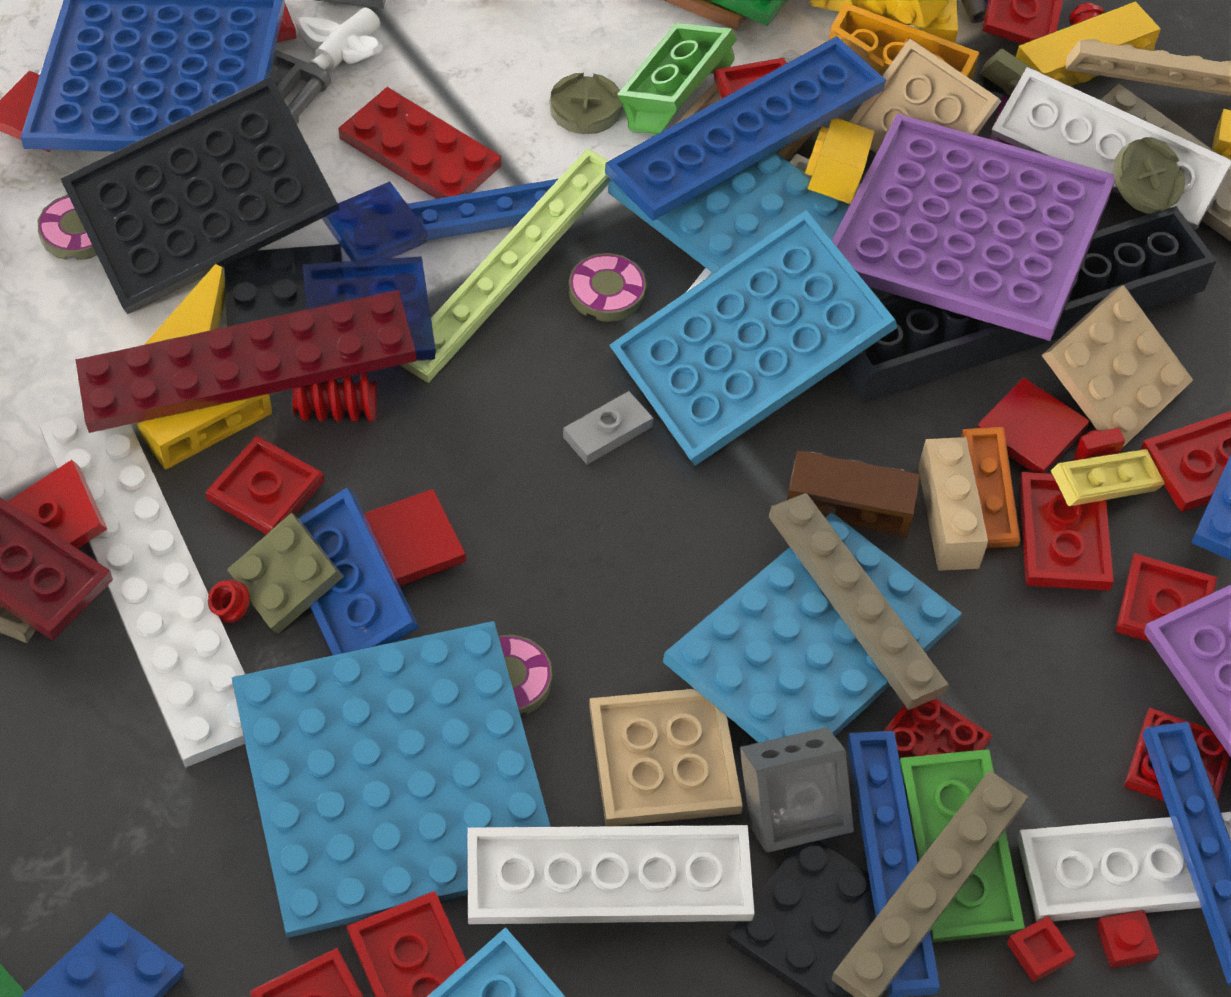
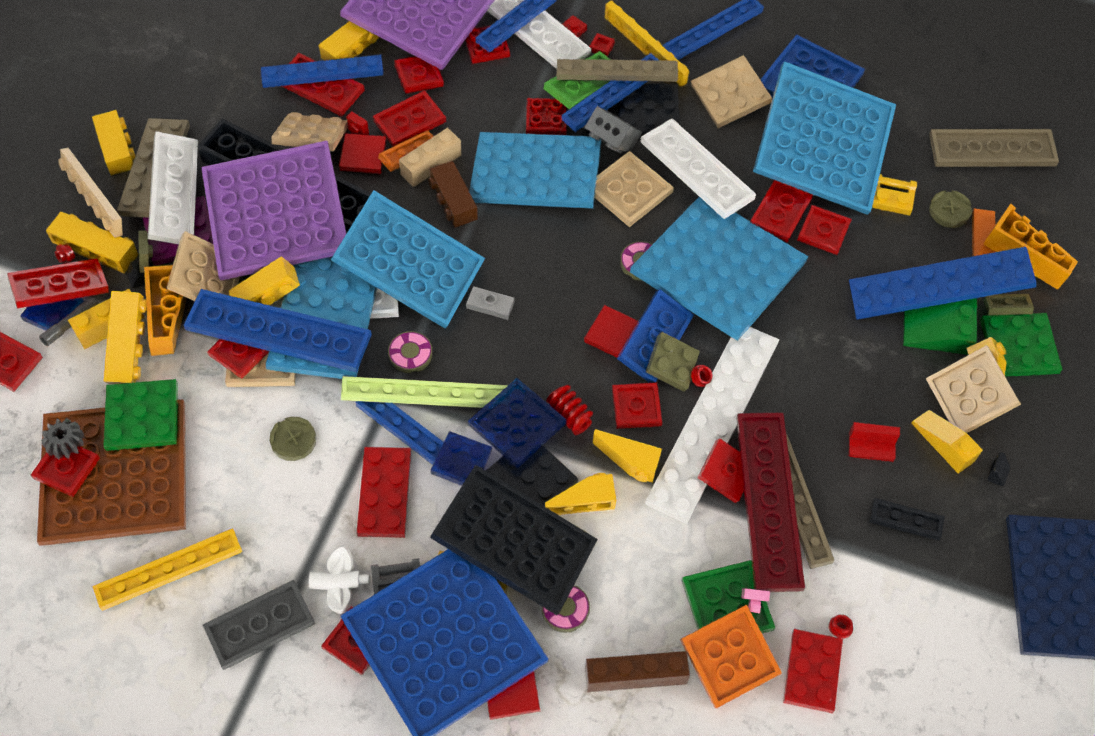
camera: 125 degrees left, 5 degrees up
dark red plate [75,290,417,433] -> none
bright green slope [617,23,737,135] -> none
dark tan plate [768,493,949,710] -> none
light yellow tile [1051,449,1165,506] -> none
olive tile [1113,137,1185,214] -> none

